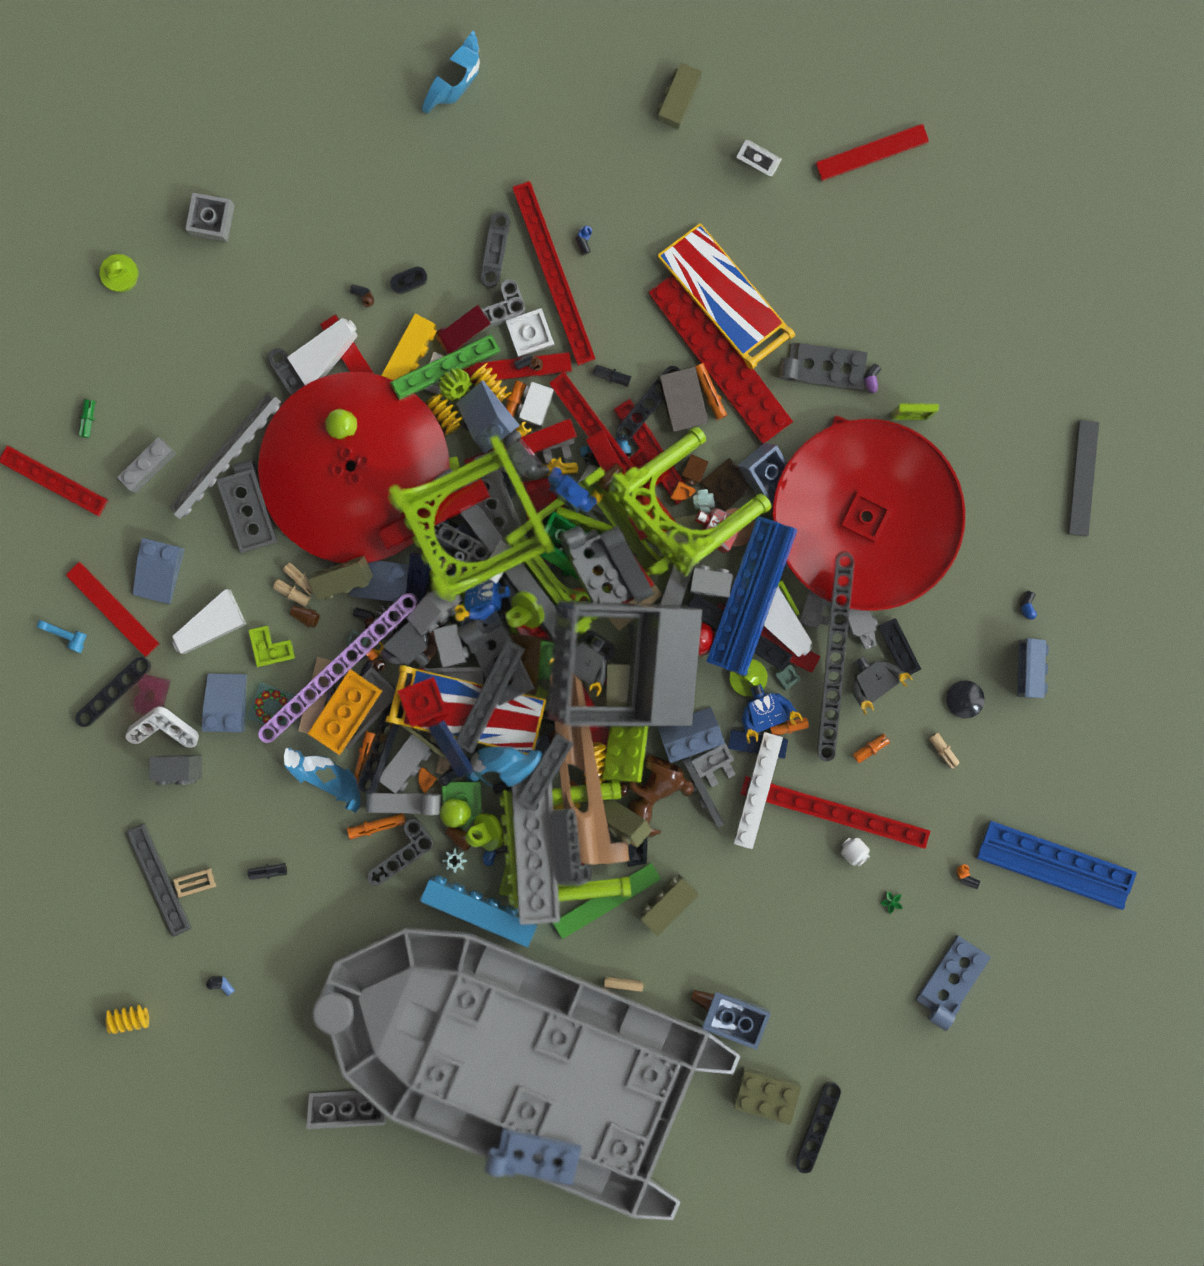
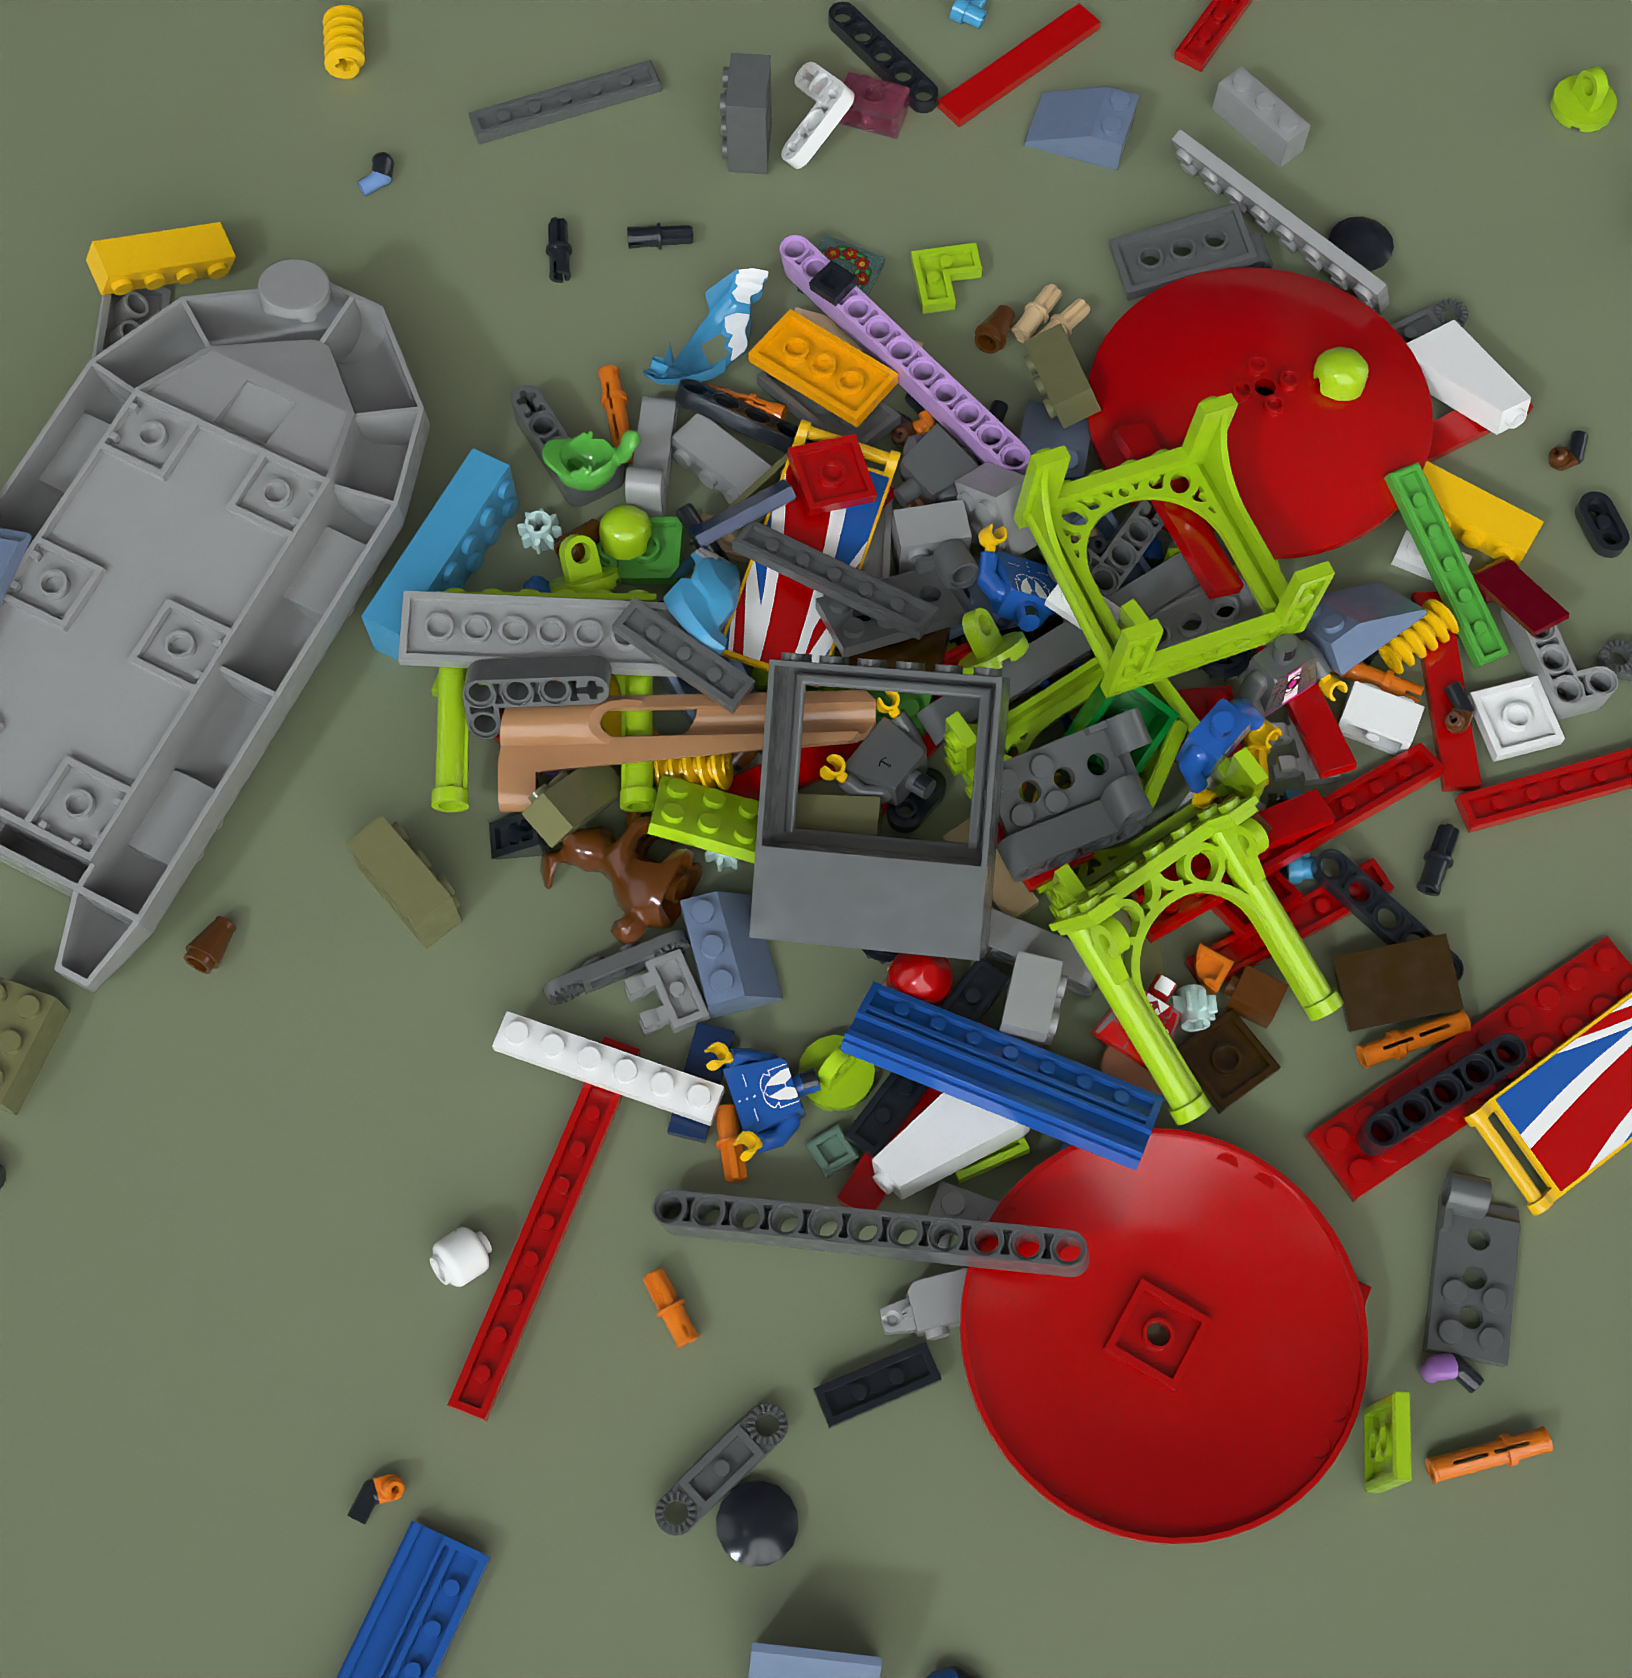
camera: 90 degrees right, 20 degrees down
green axle [78,399,96,438] -> none
white slope [172,589,247,654] -> none
tan tile [173,868,216,898] -> none
sand blue slope [202,674,247,732] -> none
orange tile [418,766,438,793] -> none
yellow piece [425,393,462,436] -> none
lime gear [438,368,472,401] -> none
bright green tile [553,863,661,939] -> none
tan tile [604,977,643,992] -> none
sand blue slope [702,992,771,1050] -> none
sand blue slope [737,443,787,512] -> none
dark grey torso [853,656,913,715] -> none
green plant [880,891,903,914] -> none
sand blue hinge [916,935,991,1031] -> none
tan axle [929,732,959,769] -> none
none -> yellow brick [86,222,236,295]
none -> bright green piece [542,429,642,491]
none -> black axle [627,222,694,250]
none -> dark grey plate [655,1404,788,1536]
none -> black tile [809,260,858,306]
none -> black dish [1328,217,1394,271]
none -> black beam [1356,1034,1527,1156]
none -> orange pin [1425,1426,1553,1484]

